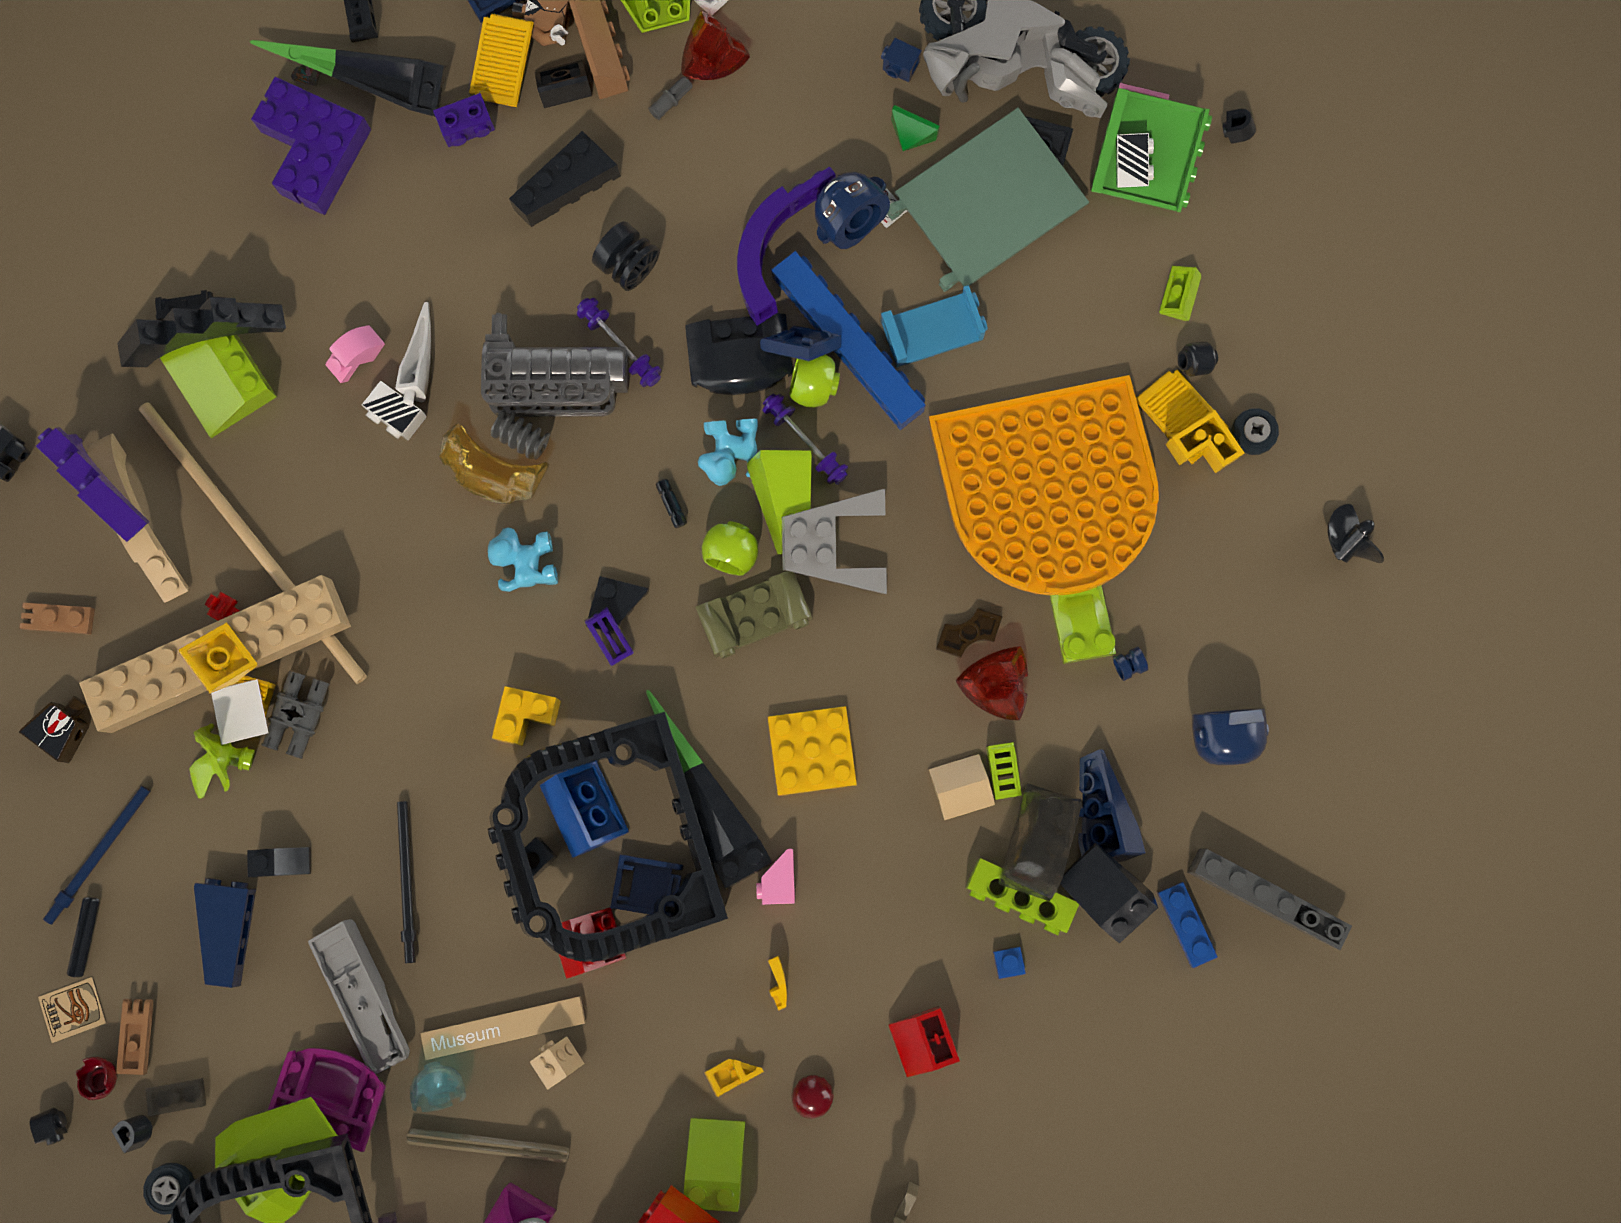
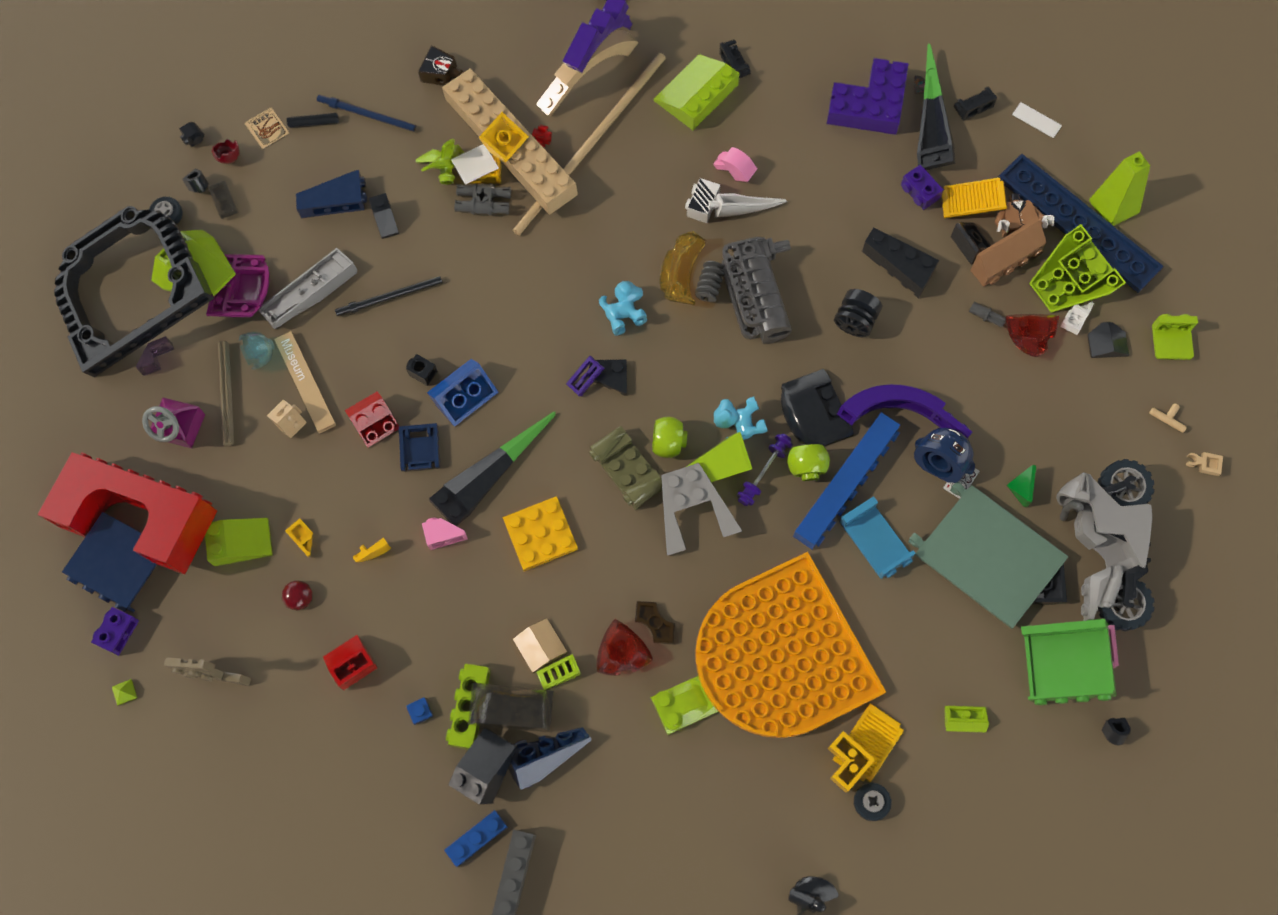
camera: 75 degrees right, 10 degrees down
medium nougat hinge [19,603,95,635] -> none
medium nougat hinge [116,999,154,1075] -> none
black arch [117,297,286,367] -> none
black arch [487,712,728,962] -> none
yellow brick [492,686,561,746] -> none
dark purple axle [577,298,662,387] -> none
black axle [656,479,687,528] -> none
dark blue container [760,326,841,361] -> none
dark blue brick [881,38,922,82] -> none
dark blue wheel [1113,647,1148,681] -> none
brick [1116,133,1154,188] -> none
black head [1177,341,1218,377] -> none
dark blue piece [1192,708,1269,765] -> none

